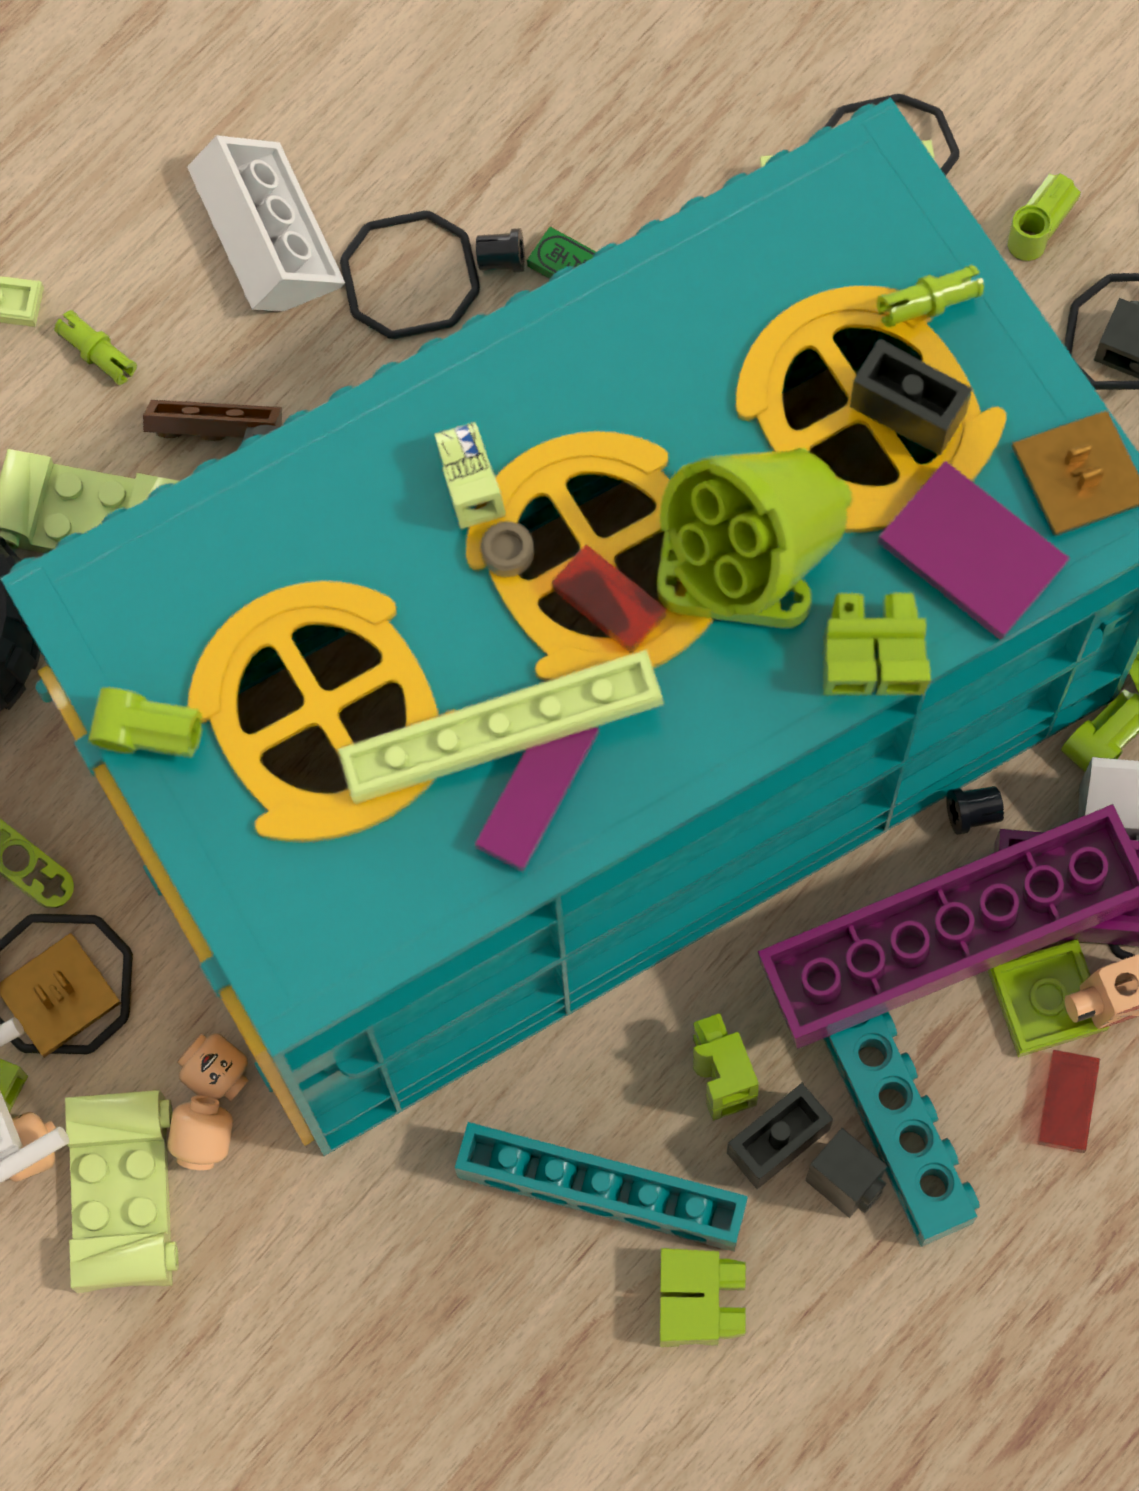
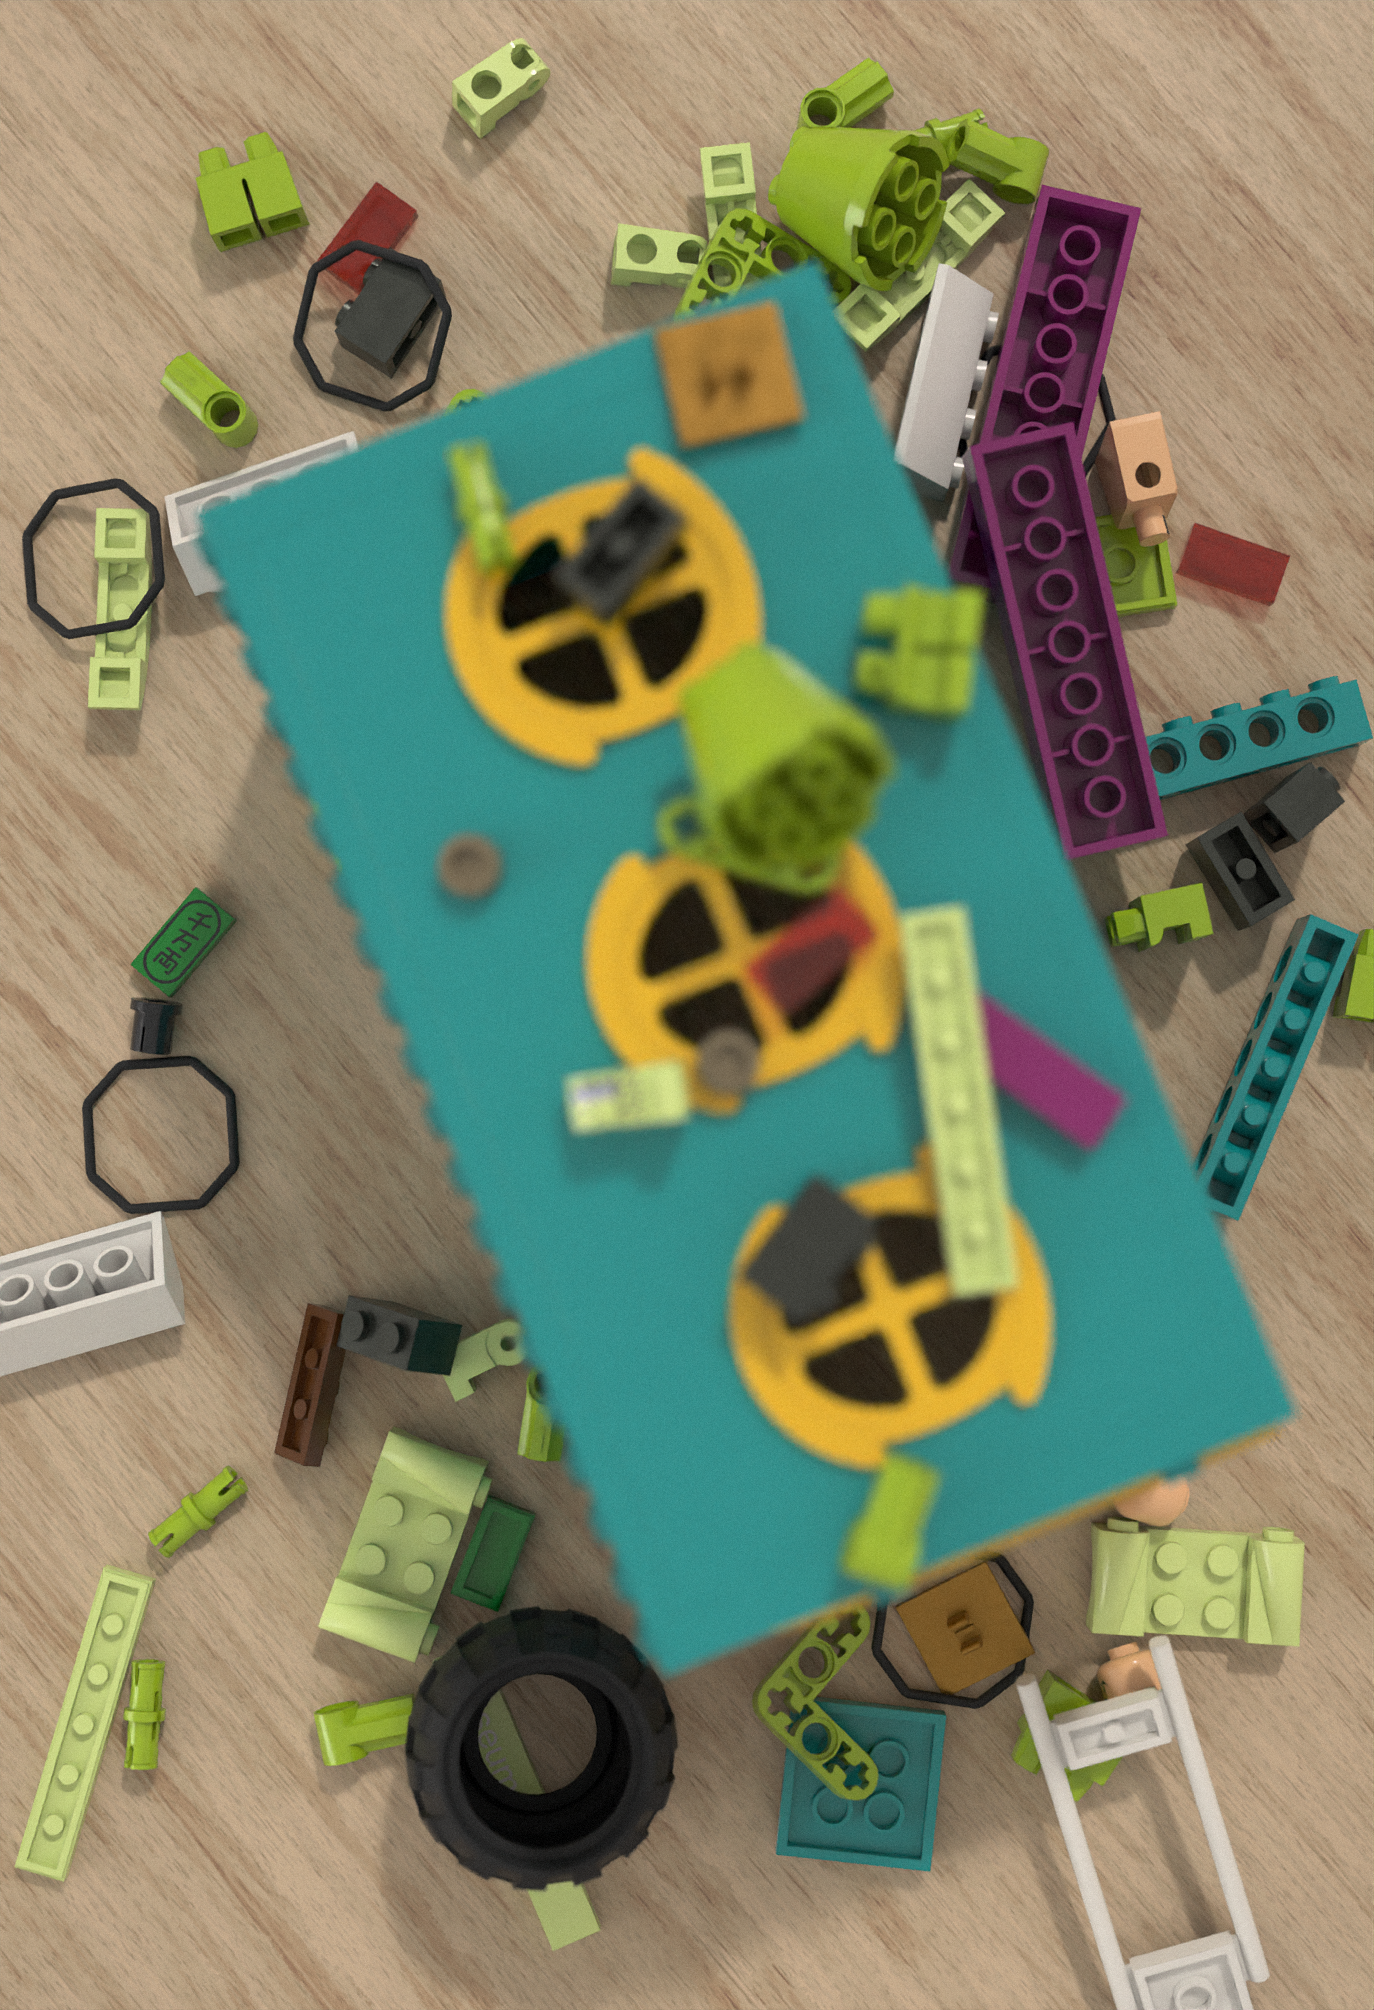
camera: 80 degrees left, 15 degrees up
magenta tile [877,460,1070,640] -> none
none -> dark tan tile [438,834,504,898]
none -> pearl dark grey brick [737,1172,879,1324]

